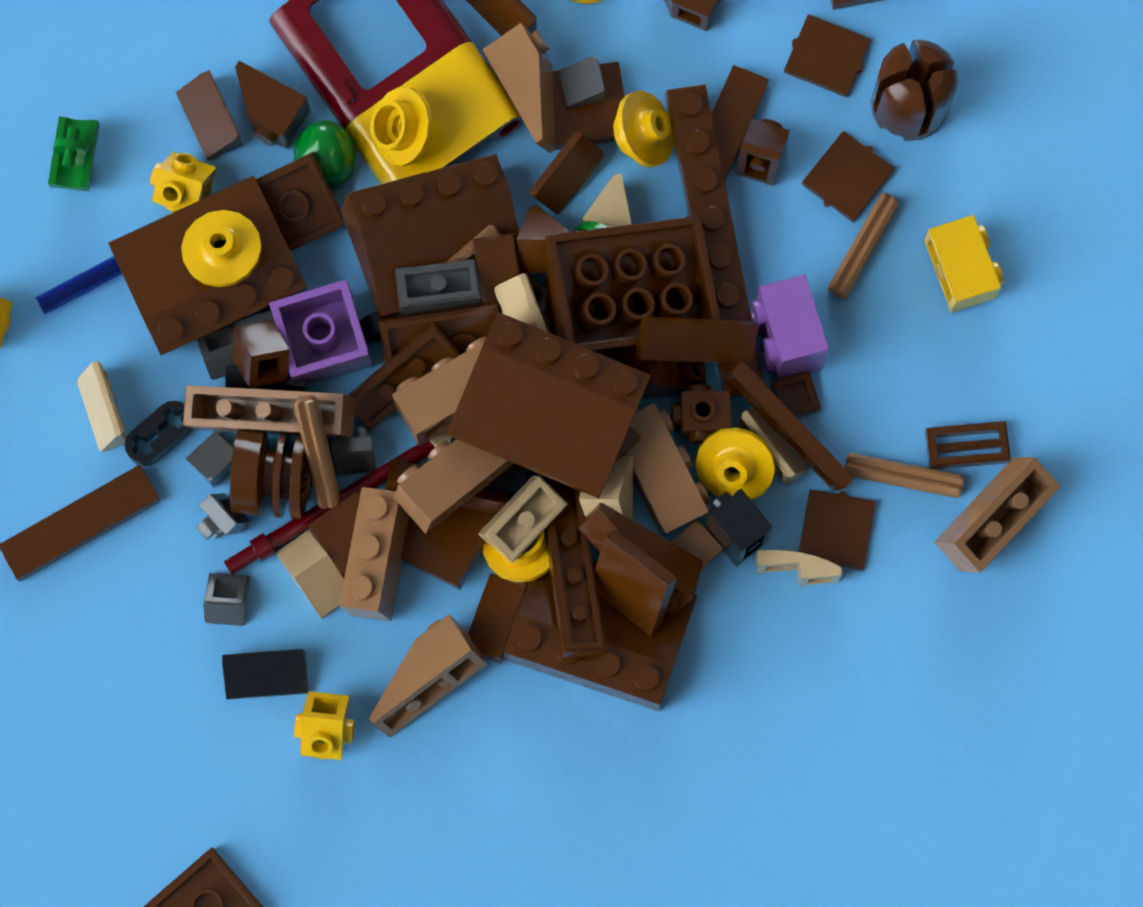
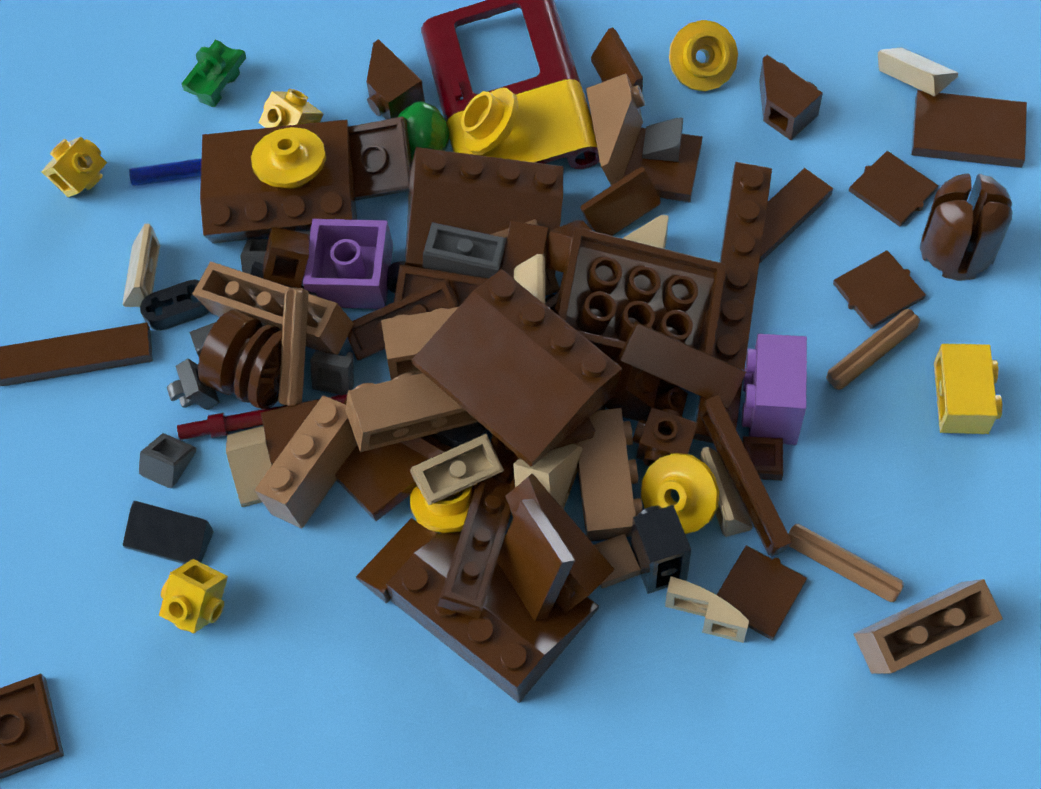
camera: 25 degrees right, 15 degrees down
reddish brown slope [176,70,243,161] -> none
medium nougat slope [369,614,488,738] -> none
yellow piece [613,90,674,168] -> none
reddish brown slope [736,119,790,186] -> none
reddish brown tile [925,421,1011,470] -> none

